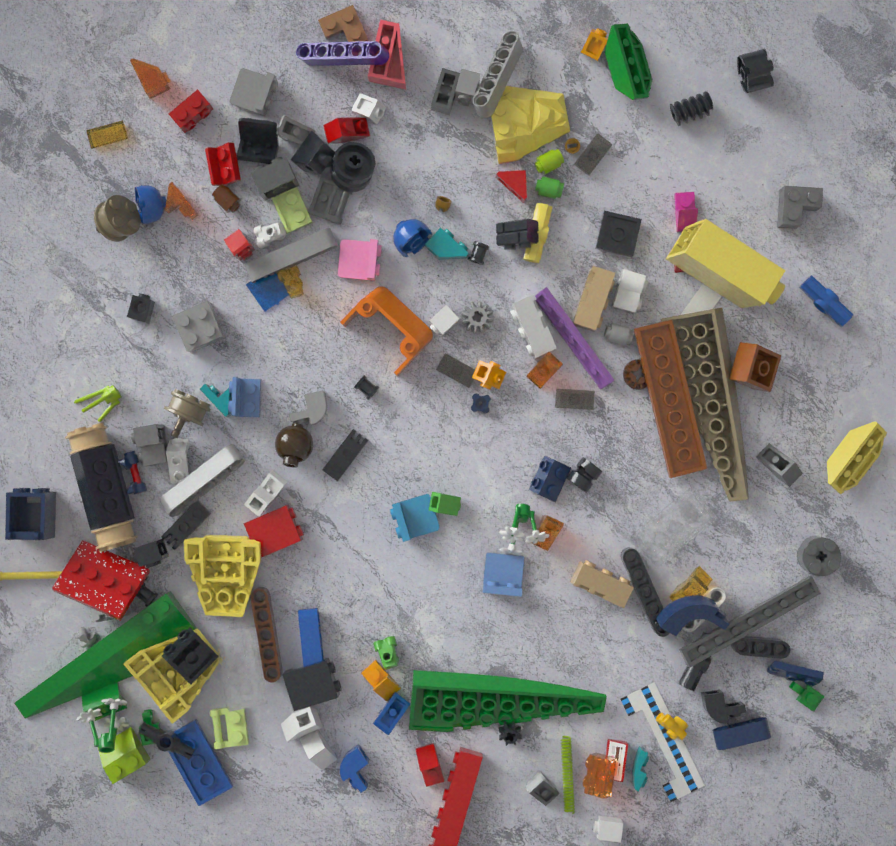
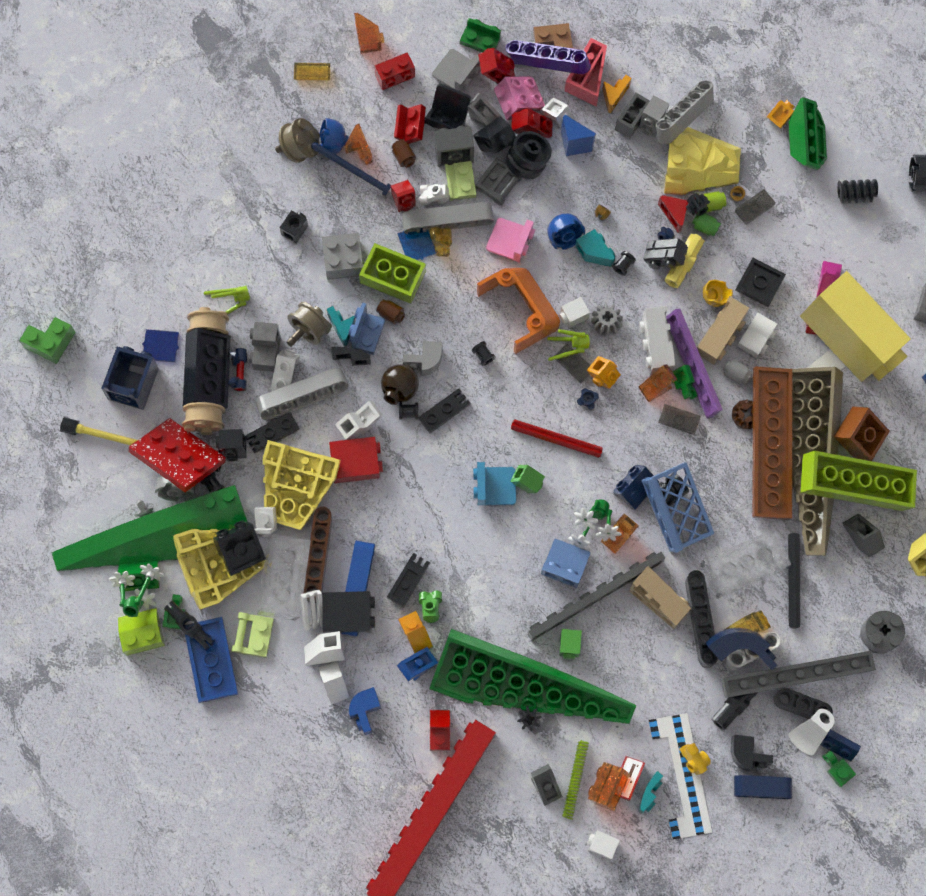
camera: 10 degrees right, 15 degrees down
none -> clear blue piece [142,329,179,362]
none -> white bracket [254,507,277,537]
none -> white tile [301,590,323,631]
none -> dark blue bar [311,143,391,196]
none -> black slope [331,347,371,366]
none -> lime brick [359,243,426,304]
none -> reddish brown brick [376,299,405,325]
none -> black hinge [387,553,431,608]
none -> black bush [399,402,418,420]
none -> green bracket [460,18,501,52]
none -> red brick [478,48,515,84]
none -> bright pink bracket [494,76,545,120]
none -> red axle [511,419,603,458]
none -> dark grey plate [528,551,665,641]
none -> lime plant [547,329,590,361]
none -> bright green brick [559,629,582,660]
none -> blue slope [561,115,596,156]
none -> light orange slope [602,75,632,113]
none -> medium blue fence [641,462,714,553]
none -> dark blue plate [657,226,675,240]
none -> green plate [671,365,698,400]
none -> black gear [686,193,710,216]
none -> yellow hair [703,279,733,307]
none -> black axle [788,533,800,629]
none -> white piece [788,709,835,756]
none -> lime brick [801,451,917,511]

